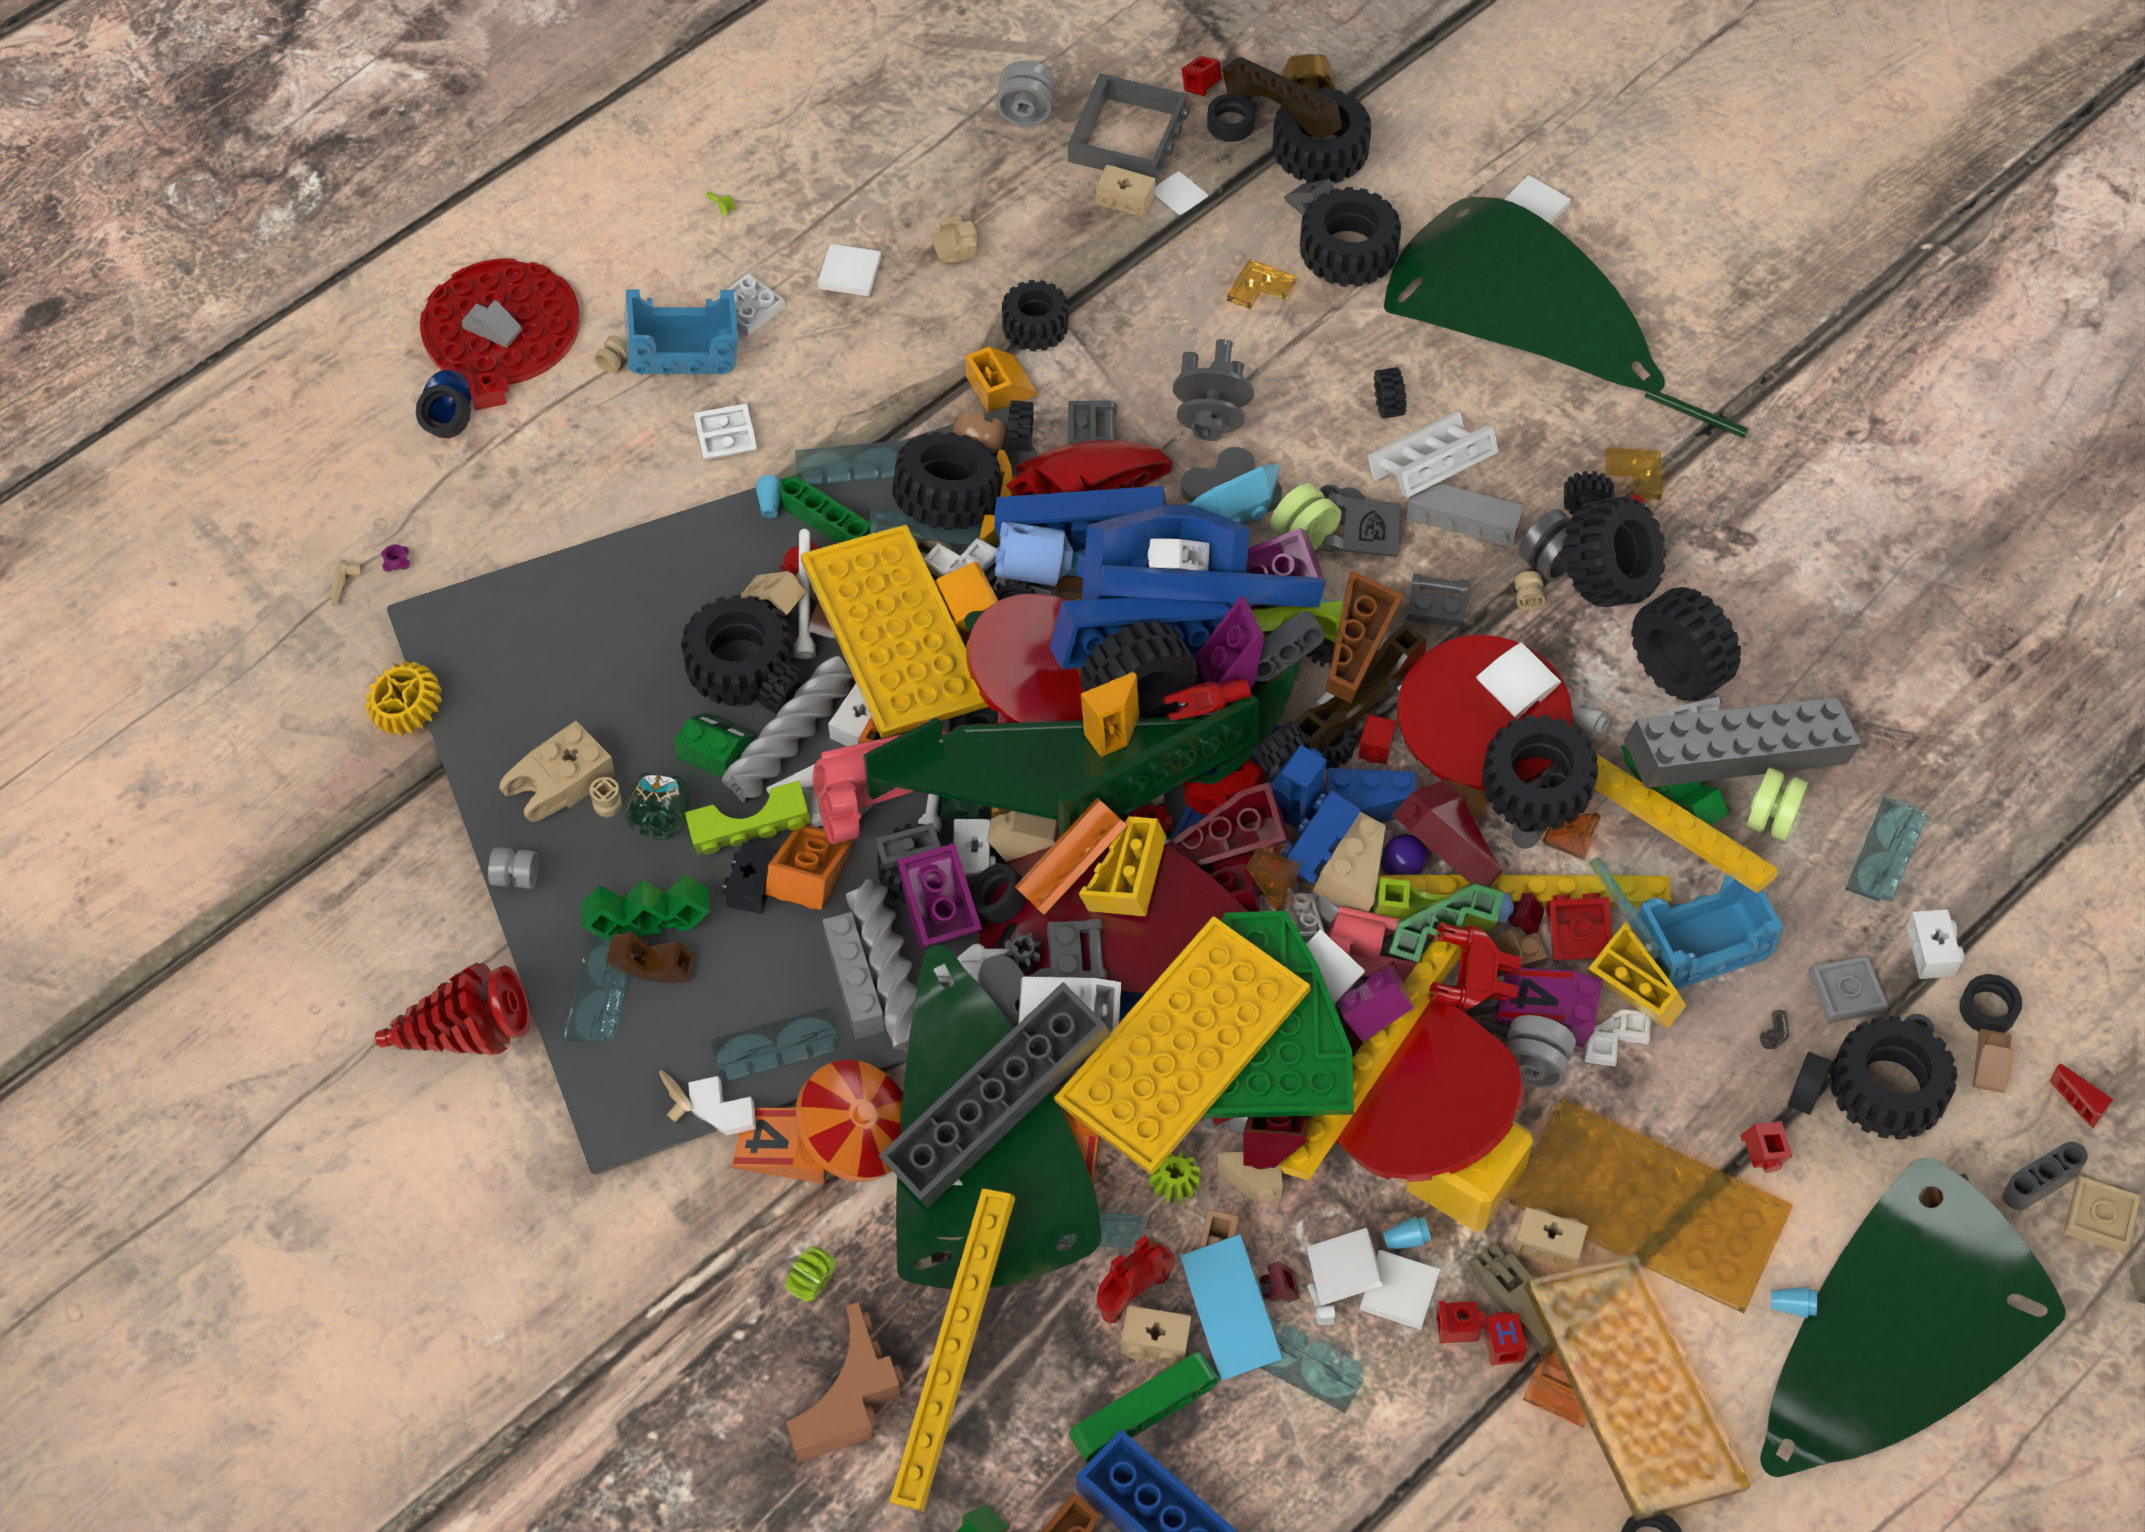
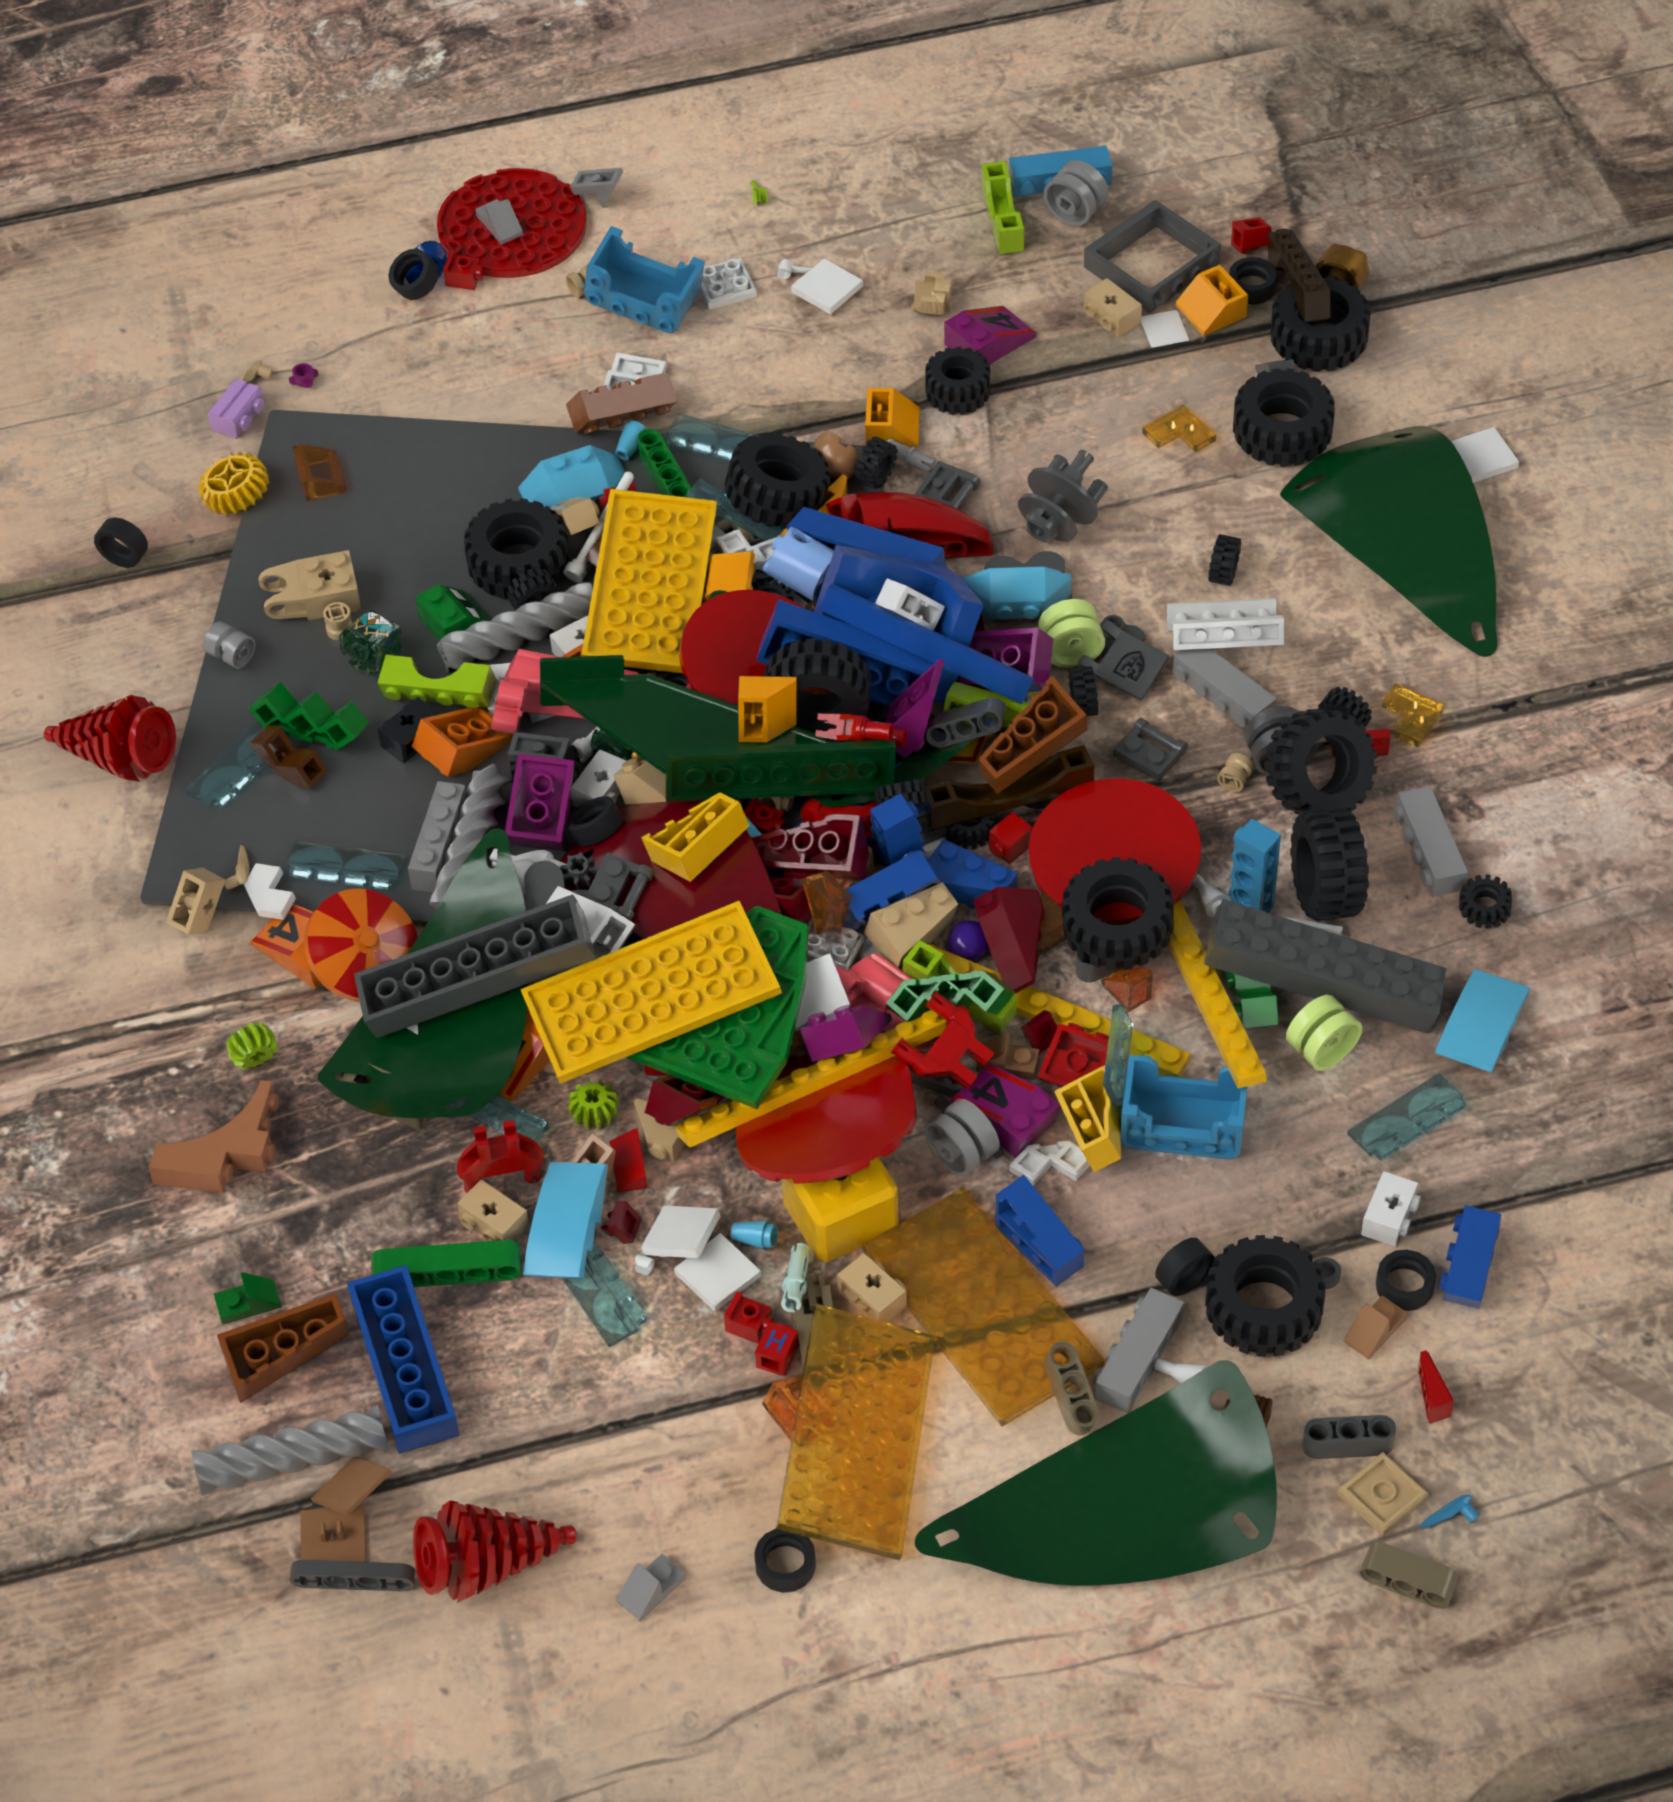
camera: 30 degrees right, 5 degrees down
yellow plate [889,1188,1015,1512] -> none
orange fence [1015,798,1127,915] -> none
white slope [1476,642,1561,719] -> none
medium blue tile [1497,893,1514,923] -> none
dark green bar [1644,387,1749,438] -> none
red brick [1740,1121,1792,1173] -> none
clear smoke arm [1759,1010,1789,1050] -> none
medium azure cone [1771,1286,1818,1318] -> none
light grey tile [1809,955,1889,1024] -> none
none -> black tyre [94,517,148,568]
none -> tan brick [166,868,225,935]
none -> lavender brick [208,379,265,439]
none -> clear orange tile [292,444,347,501]
none -> medium azure wedge [518,445,626,508]
none -> dark orange wedge [566,372,678,435]
none -> light grey slope [570,168,623,207]
none -> red slope [609,1128,647,1193]
none -> white hand [777,259,812,279]
none -> light aqua pin [781,1243,811,1312]
none -> light grey axle [887,439,936,474]
none -> magenta slope [944,306,1036,364]
none -> lime arch [981,161,1024,254]
none -> blue wedge [996,1174,1084,1287]
none -> dark azure brick [1009,146,1112,196]
none -> dark tan beam [1044,1341,1099,1435]
none -> black tyre [1068,666,1099,717]
none -> light grey brick [1092,1288,1184,1413]
none -> white cone [1155,1358,1209,1383]
none -> light orange slope [1176,264,1248,336]
none -> dark azure brick [1229,819,1281,913]
none -> light grey brick [1393,786,1468,897]
none -> medium azure slope [1435,969,1530,1073]
none -> blue wedge [1439,1205,1502,1309]
none -> black tyre [1459,874,1512,929]

